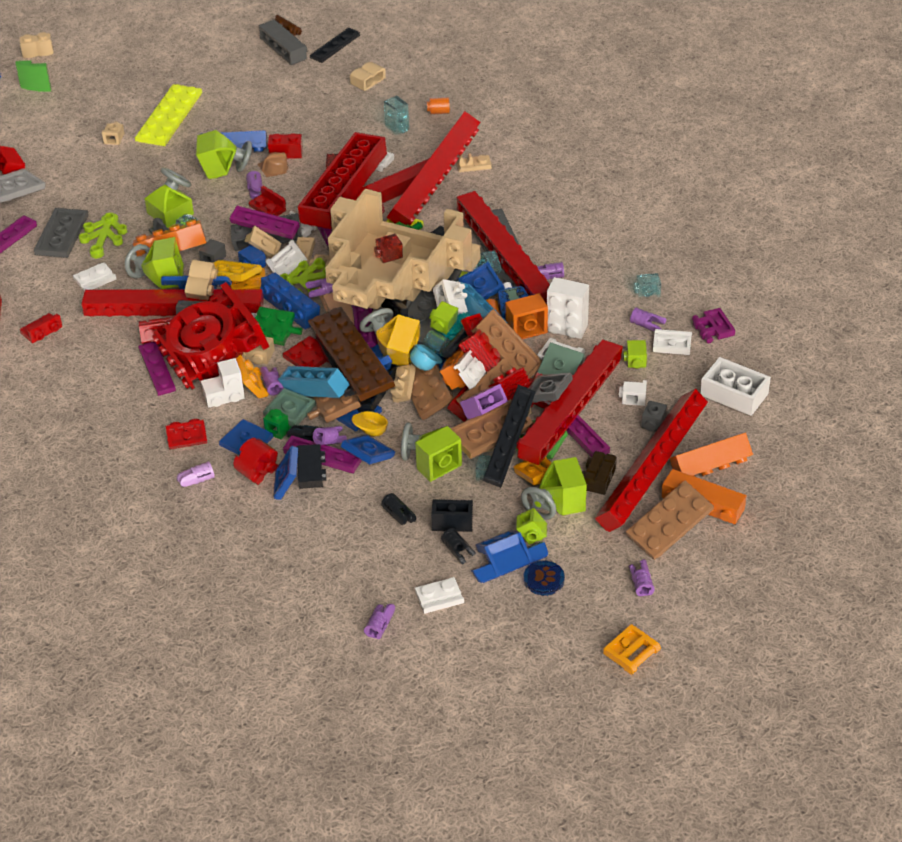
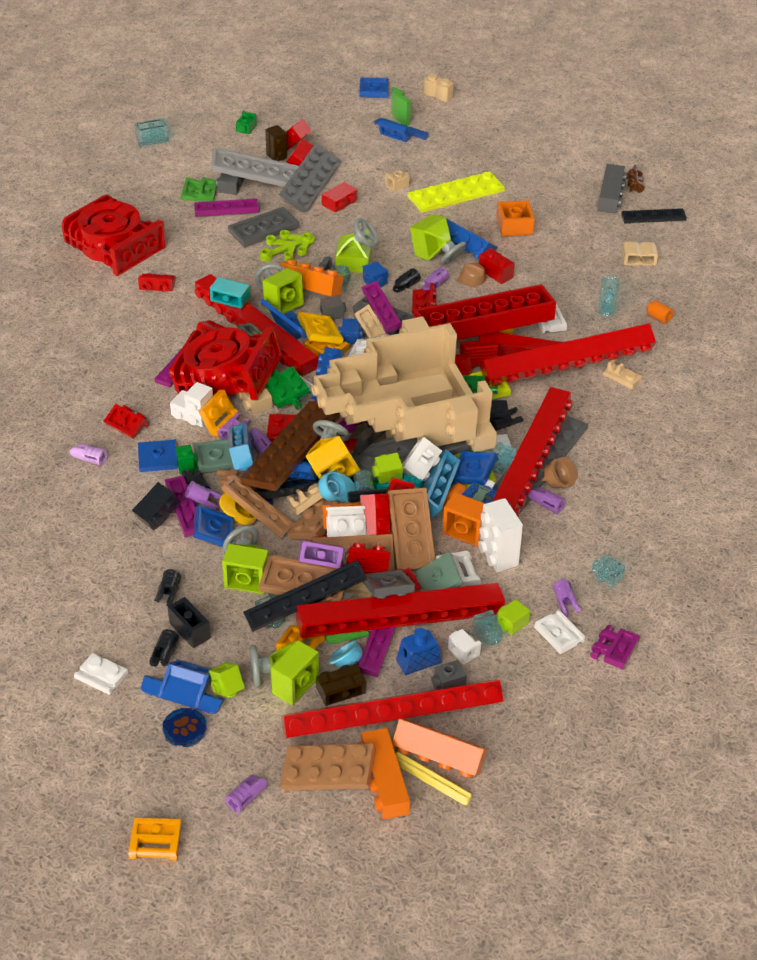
camera: 45 degrees right, 0 degrees up
white plate [73,262,116,292] -> none
tan brick [185,260,218,301] -> none
red brick [233,437,278,485] -> none
blue plate [274,446,298,500] -> none
medium lavender hinge [364,604,395,639] -> none
clear red brick [374,233,403,263] -> none
white brick [700,357,771,416] -> none
none -> teal brick [210,277,250,309]
none -> medium nougat plate [221,475,294,539]
none -> dark grey plate [279,143,341,212]
none -> red brick [322,181,357,213]
none -> medium azure cap [328,640,363,669]
none -> blue brick [363,261,389,287]
none -> blue plate [374,118,429,142]
none -> black hinge [392,268,421,293]
none -> blue torso [396,628,442,676]
none -> light yellow axle [396,752,472,805]
none -> clear light blue brick [472,610,503,646]
none -> orange brick [496,200,535,236]
none -> medium nougat piece [541,457,578,489]

